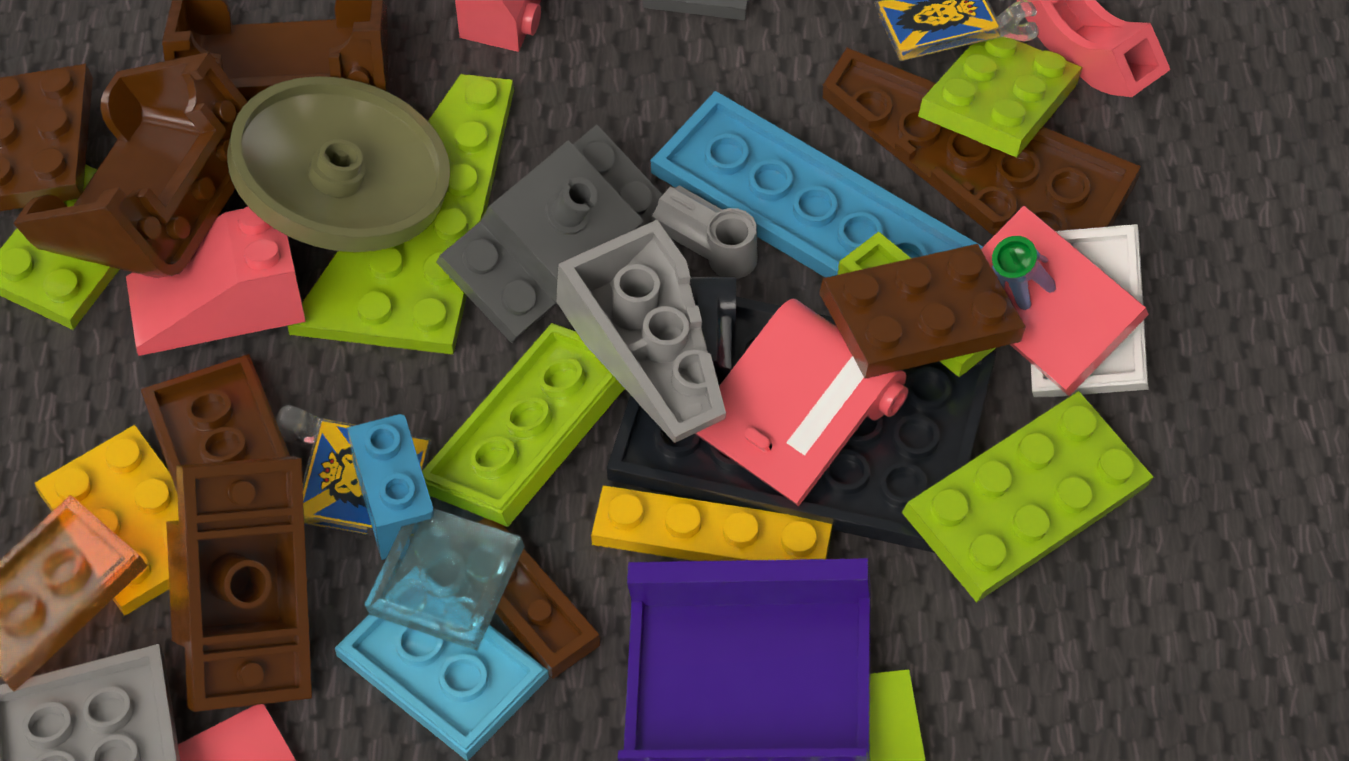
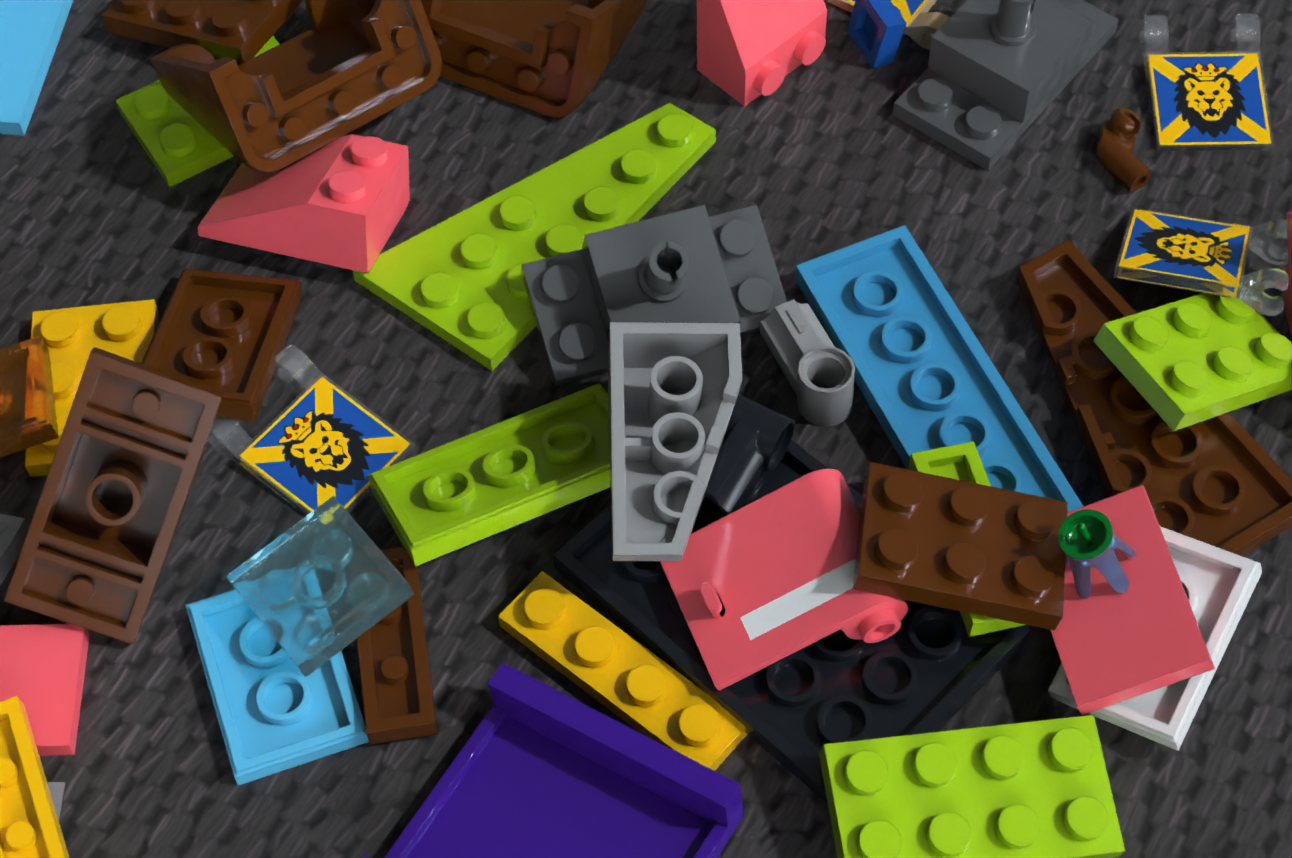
camera: 30 degrees right, 0 degrees up
olive dish [227,76,450,252] -> none
dark azure bracket [347,414,434,560] -> none

